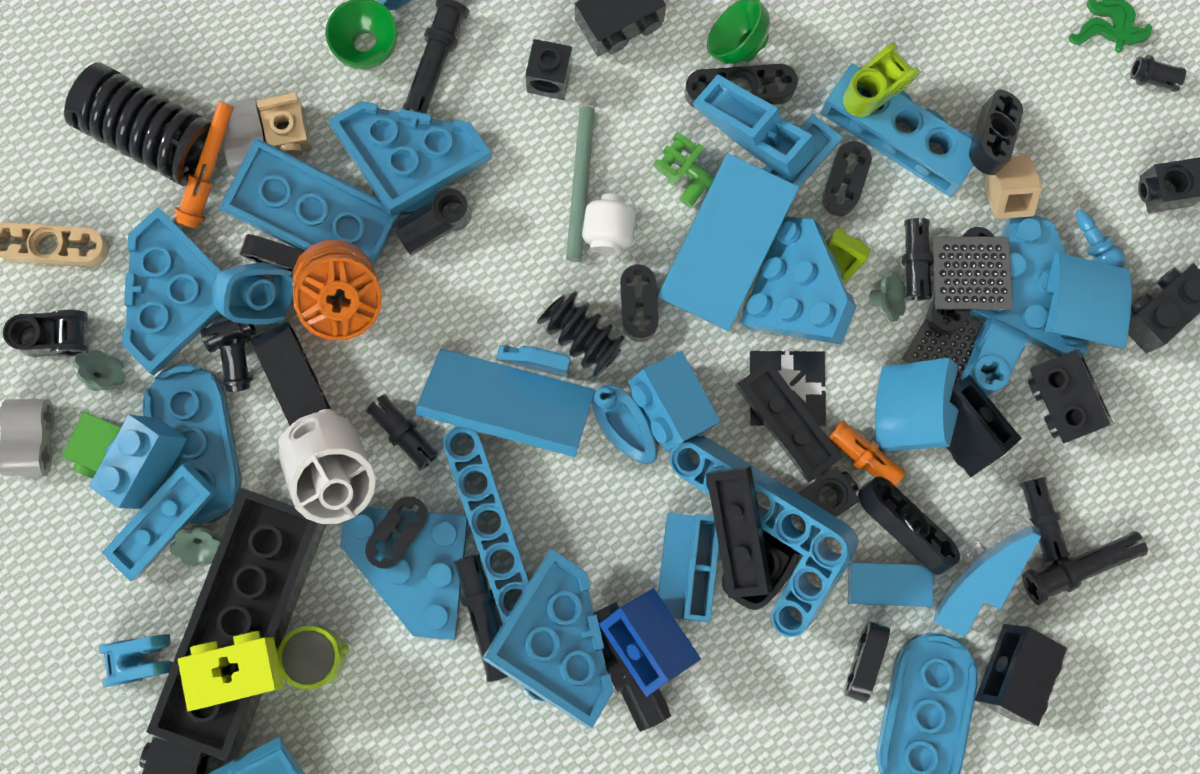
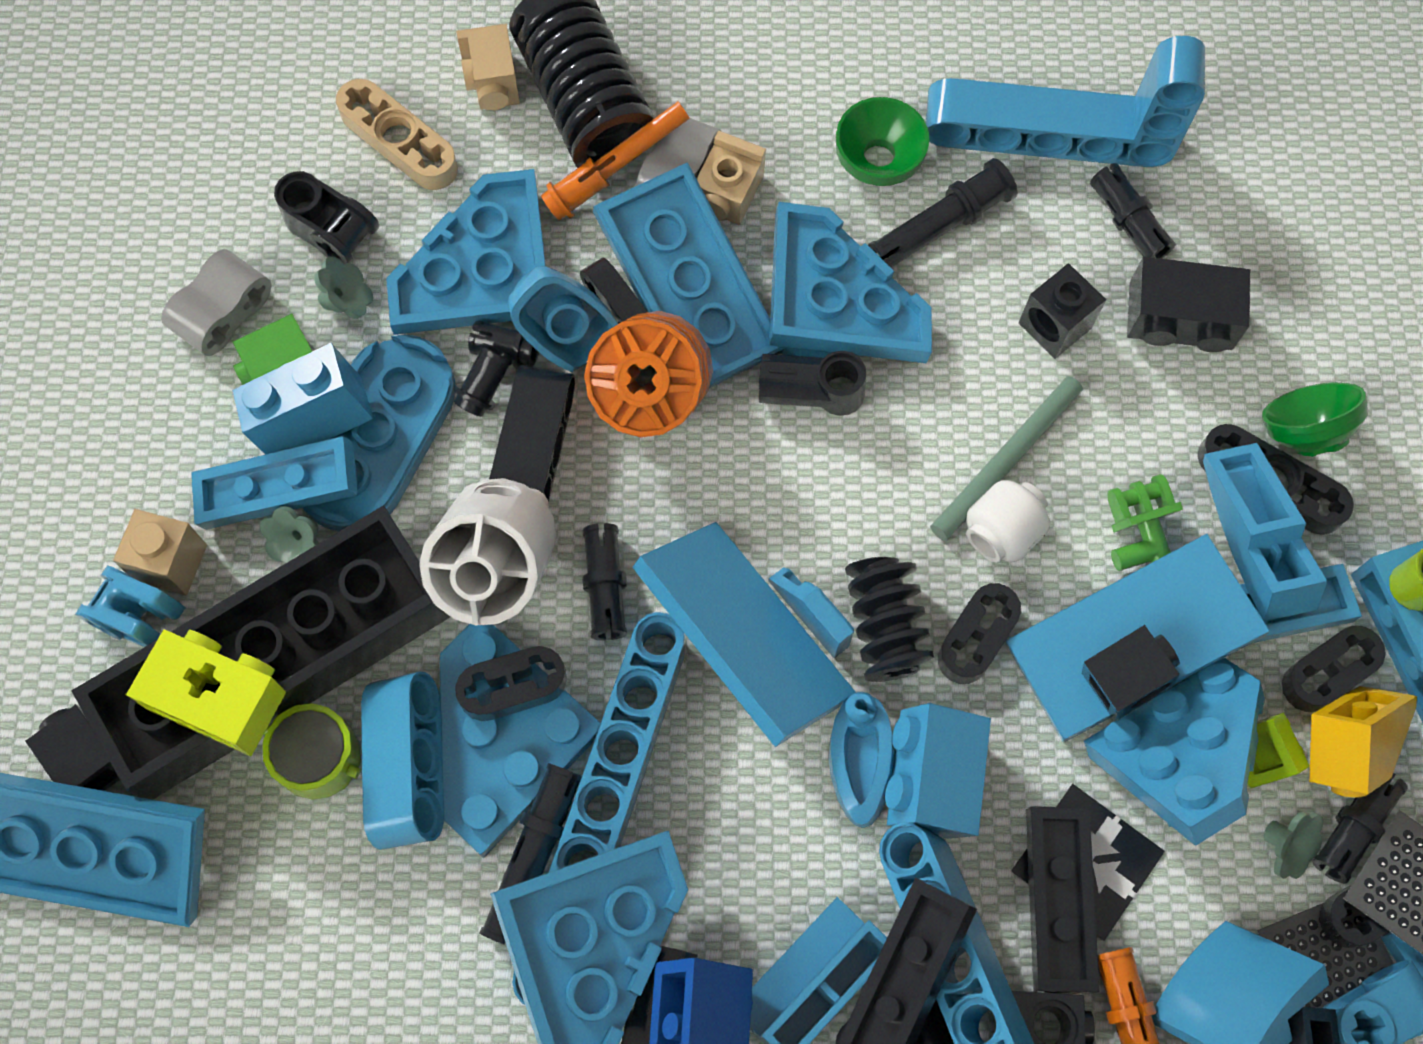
camera: 40 degrees right, 10 degrees down
none -> tan brick [113,509,207,596]
none -> dark azure beam [361,672,444,850]
none -> tan brick [456,23,520,110]
none -> black brick [1082,625,1180,722]
none -> yellow slope [1309,686,1417,797]

